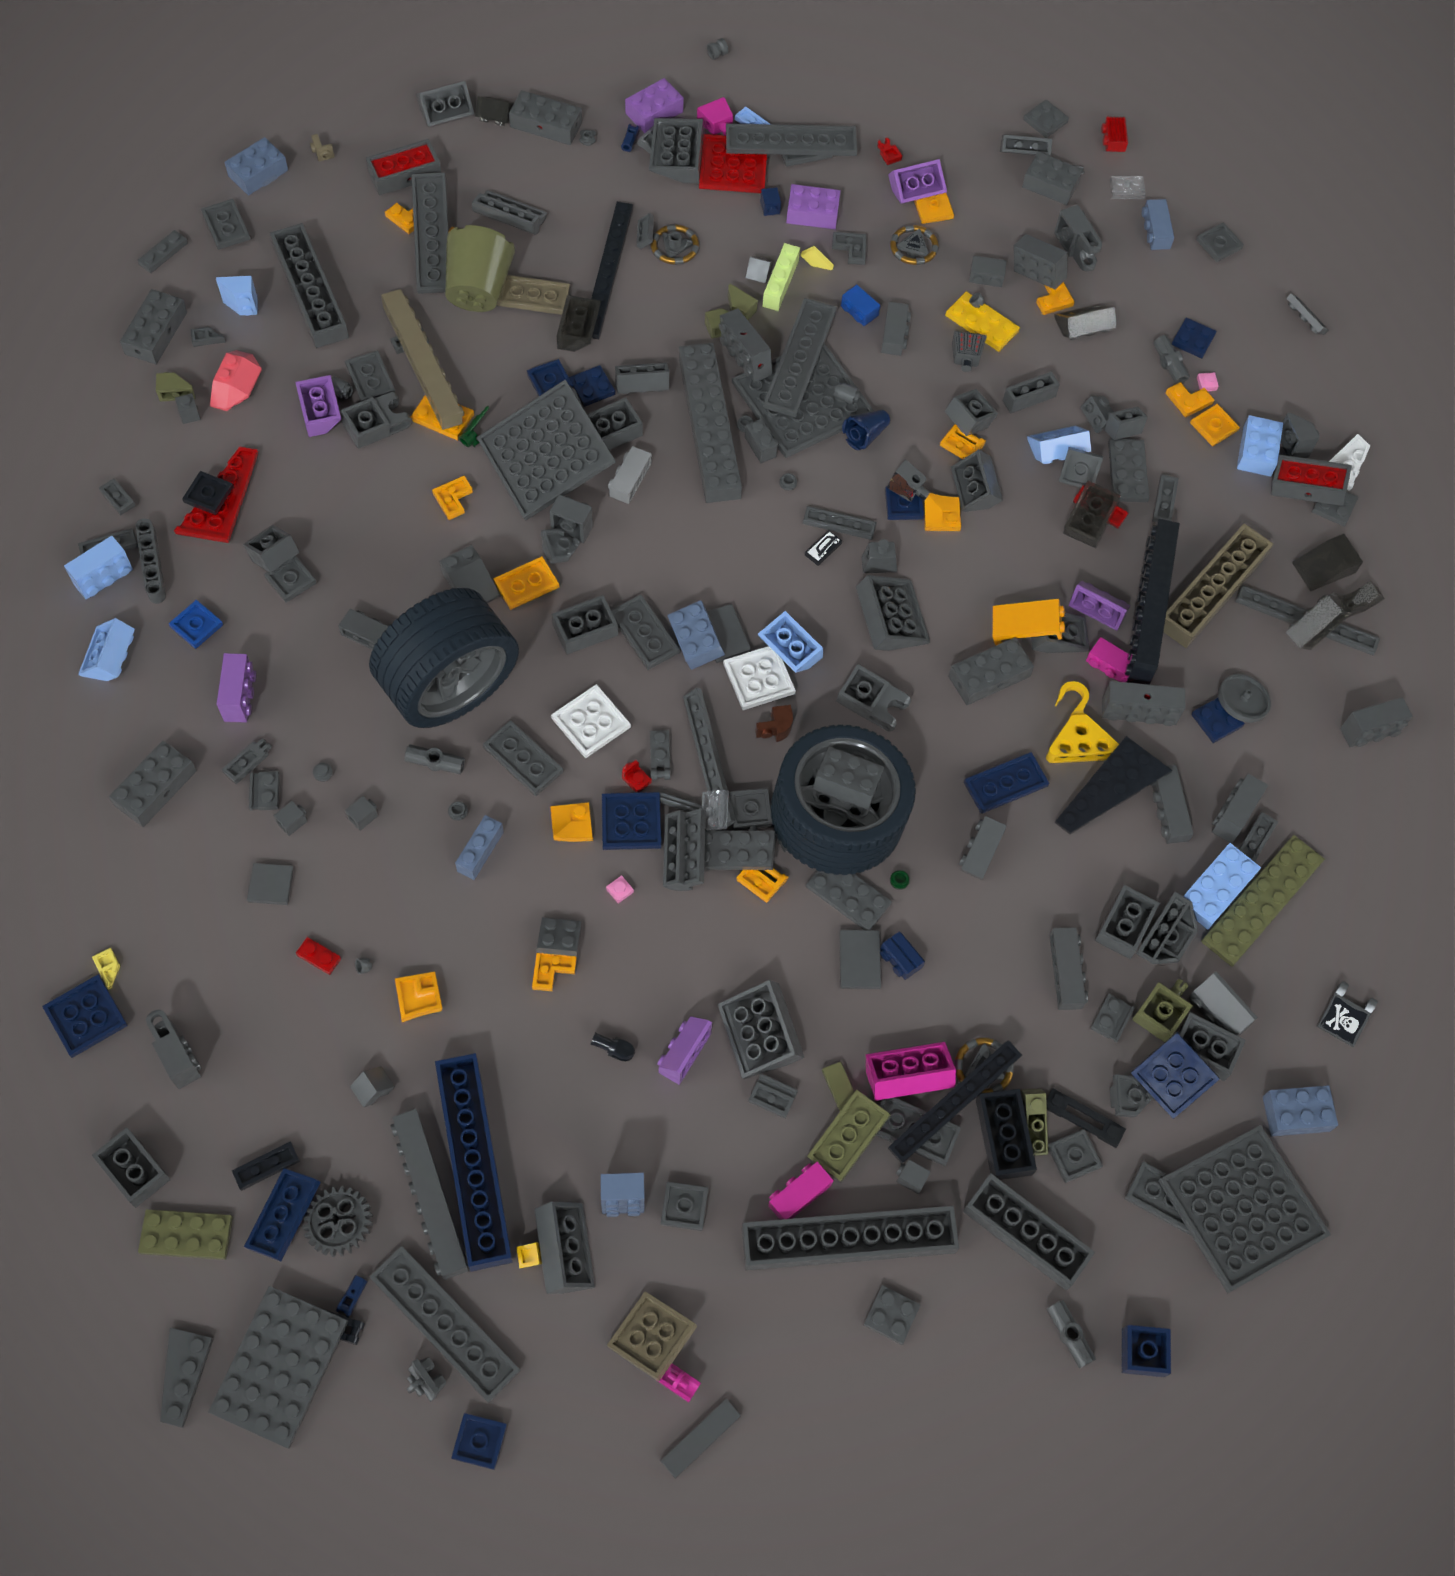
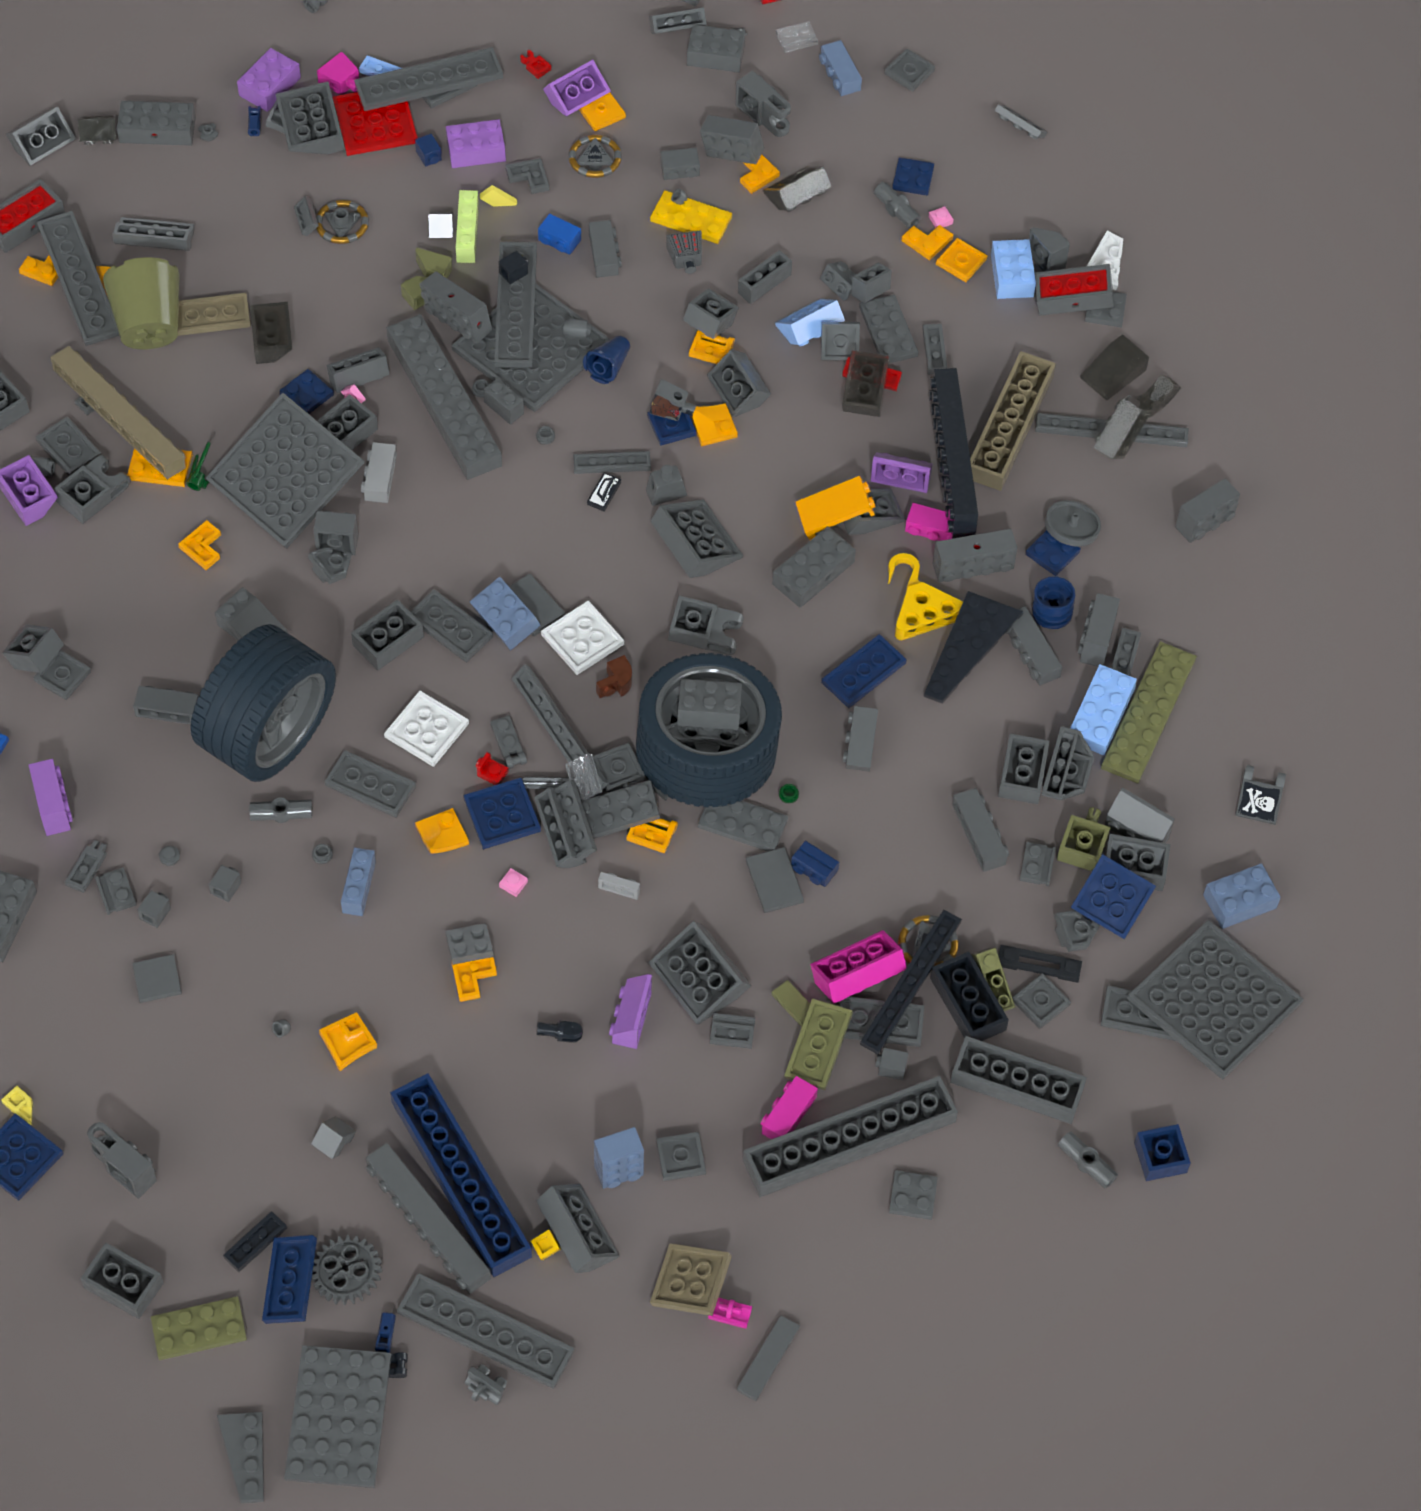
camera: 15 degrees left, 5 degrees down
red plate [296,937,341,975] -> none
dark blue plate [451,1413,507,1470] -> none
light orange plate [493,556,559,610] -> none
dark blue plate [527,359,573,396] -> none
black plate [582,201,633,339] -> none
light blue slope [758,611,823,673] -> none
none -> bright pink plate [341,384,366,403]
none -> black brick [498,250,529,285]
none -> light grey plate [598,872,640,900]
none -> dark blue wheel [1032,576,1075,629]

